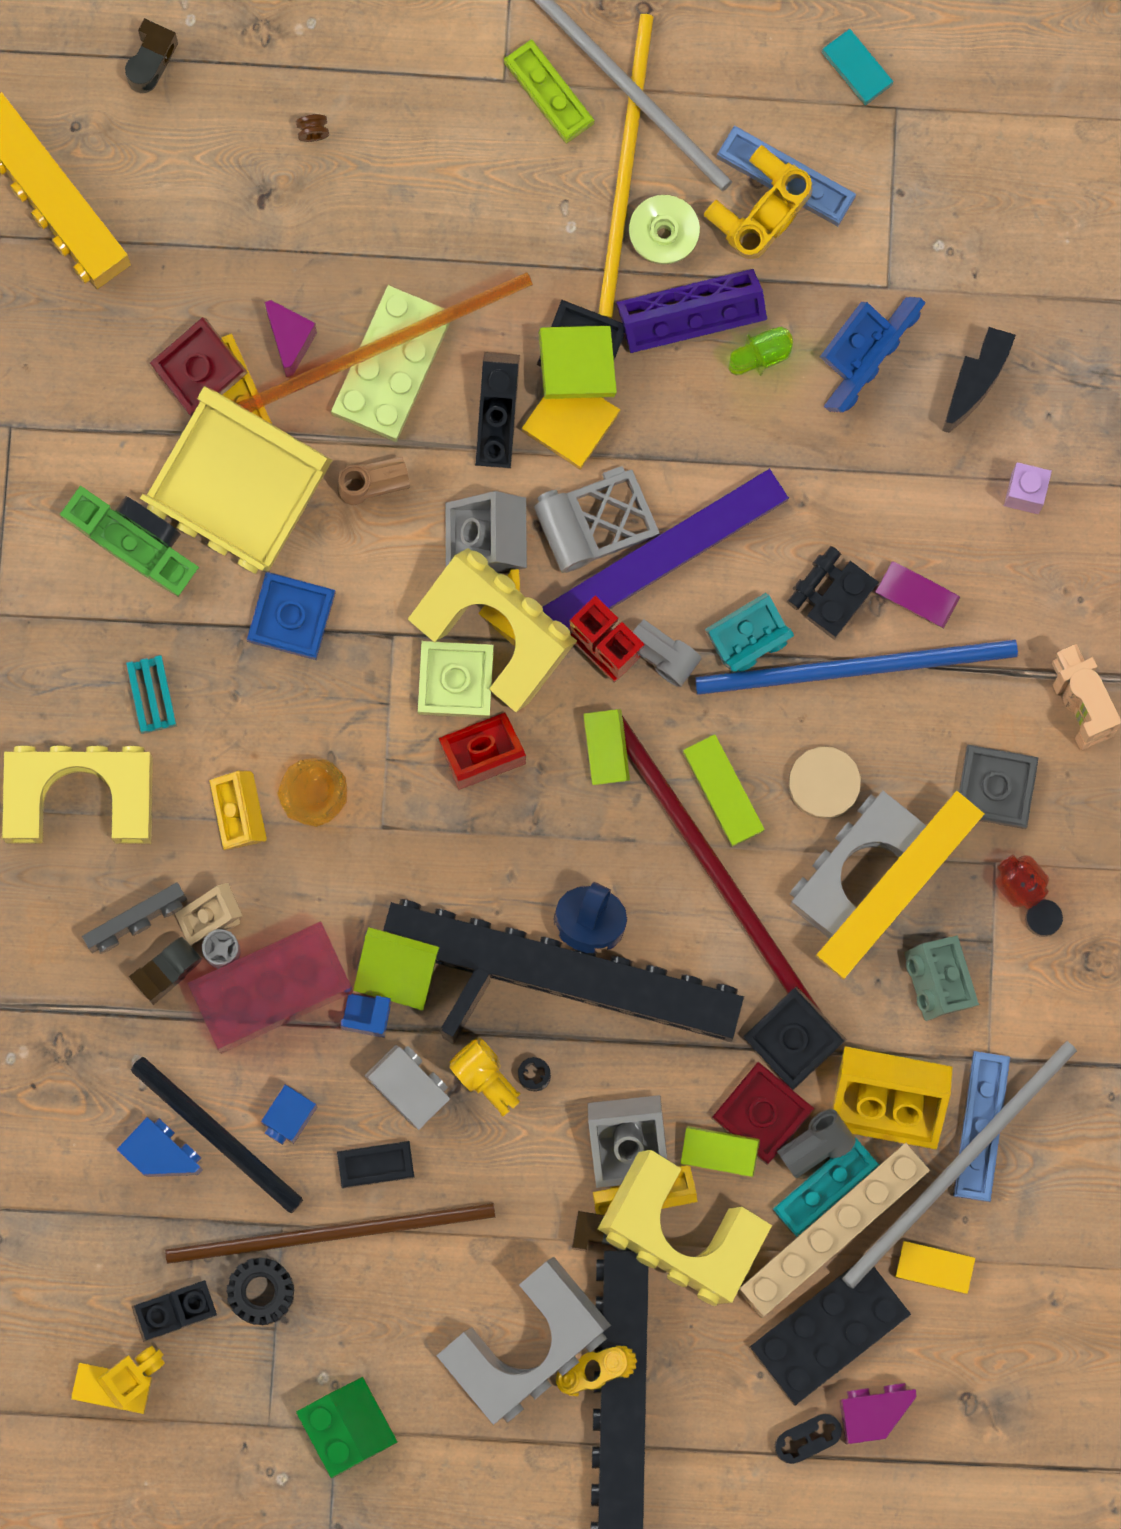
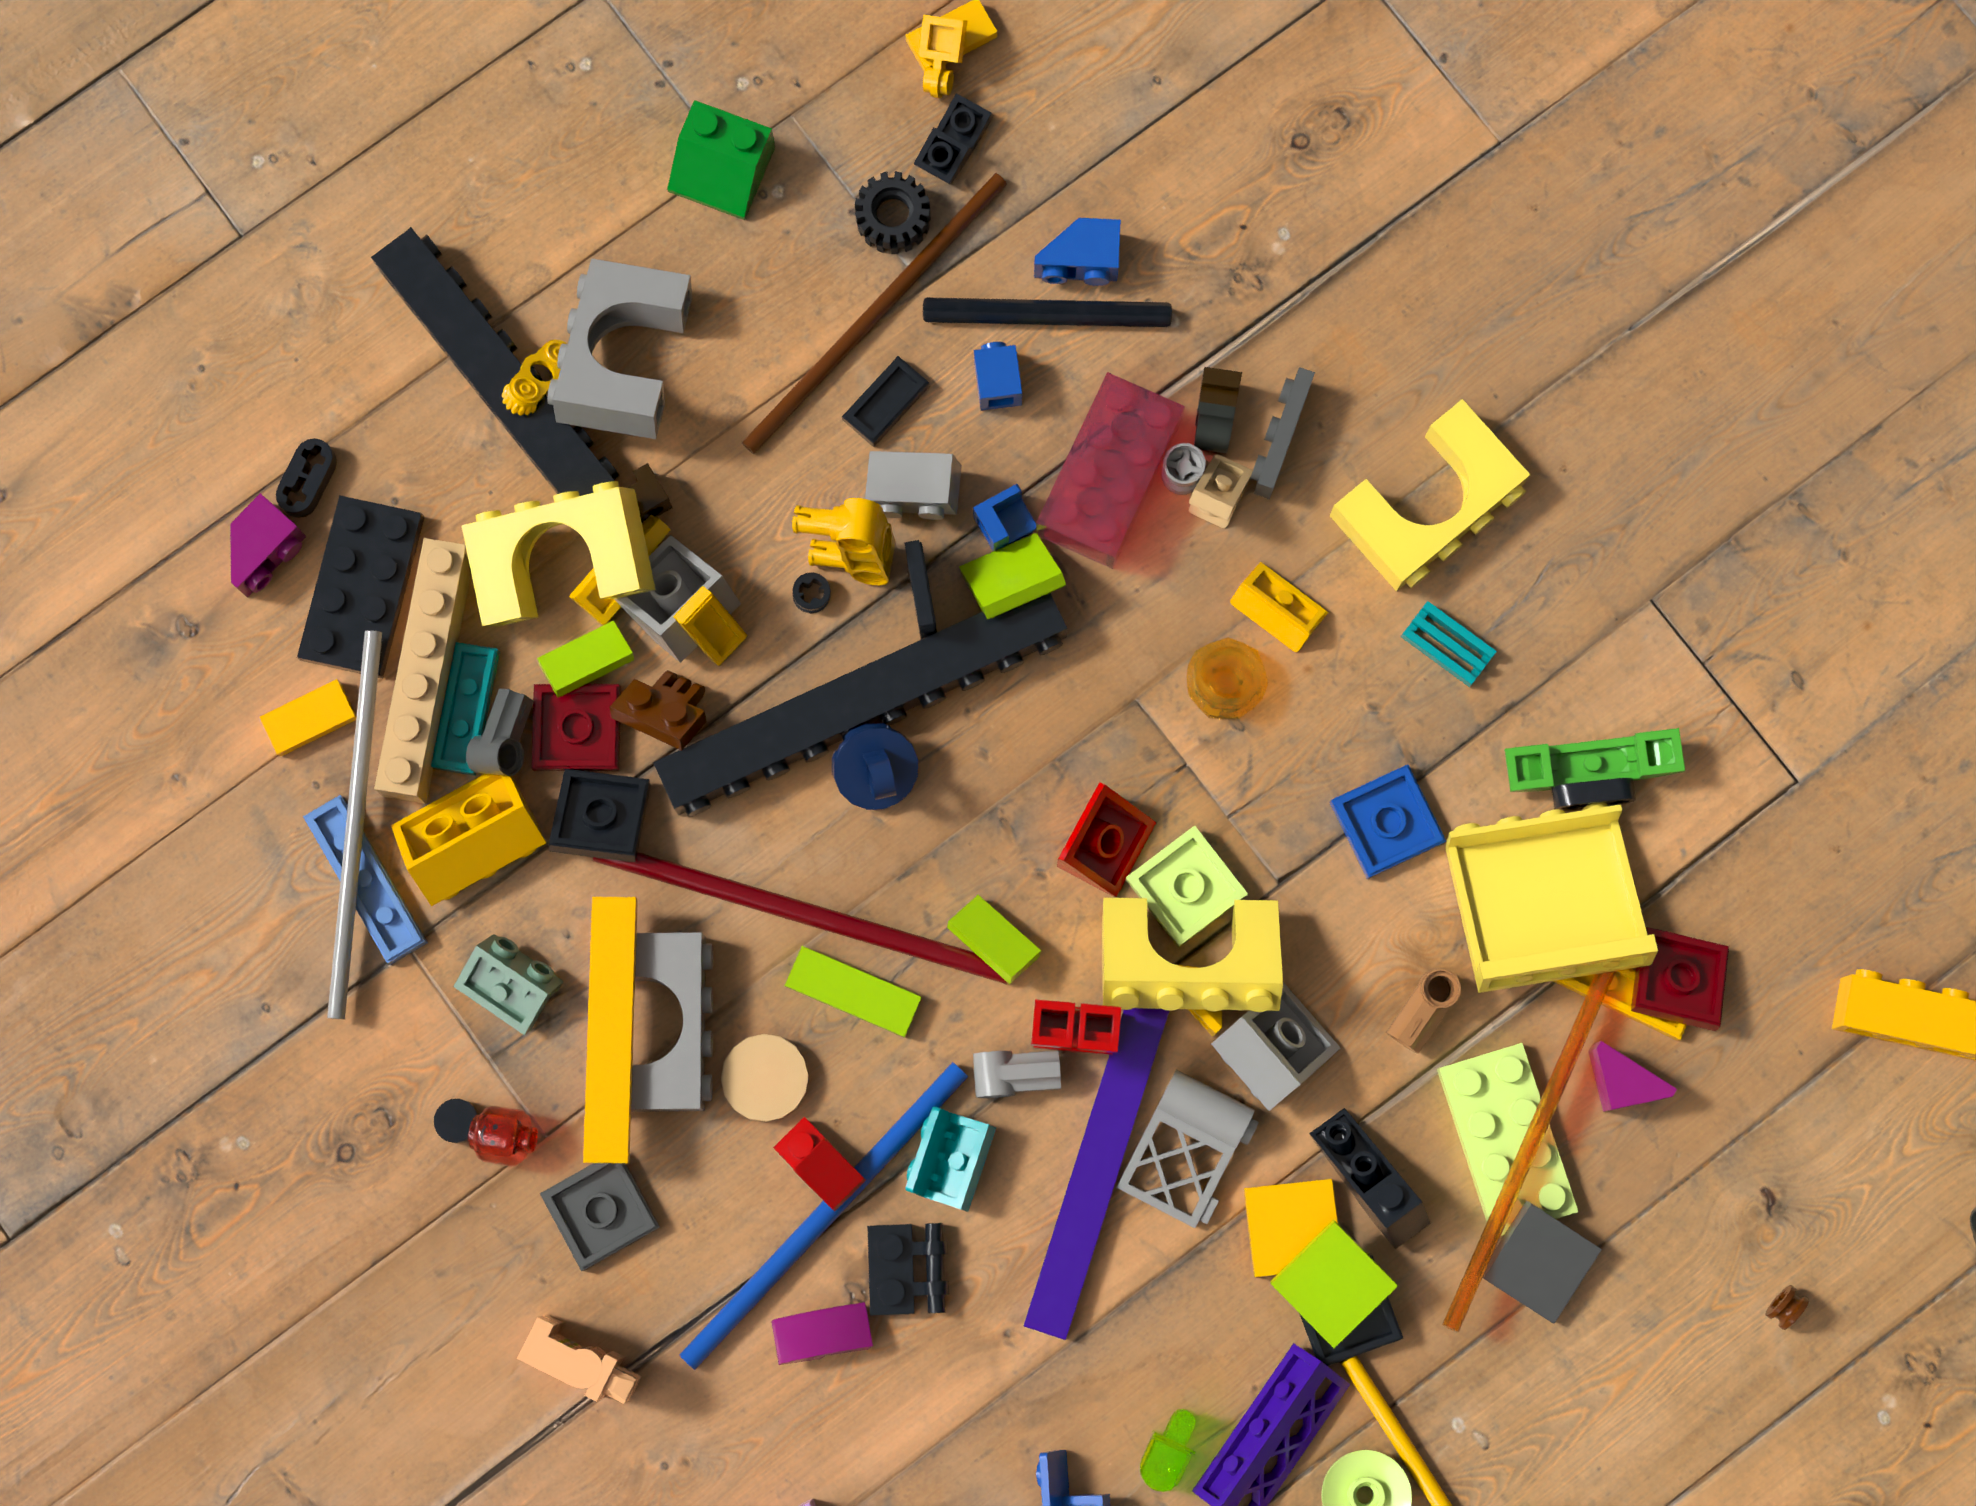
camera: 145 degrees right, 0 degrees up
none -> reddish brown hinge [609,670,707,751]
none -> yellow tile [673,586,748,666]
none -> red slope [773,1117,866,1211]
none -> dark grey tile [1479,1200,1602,1324]

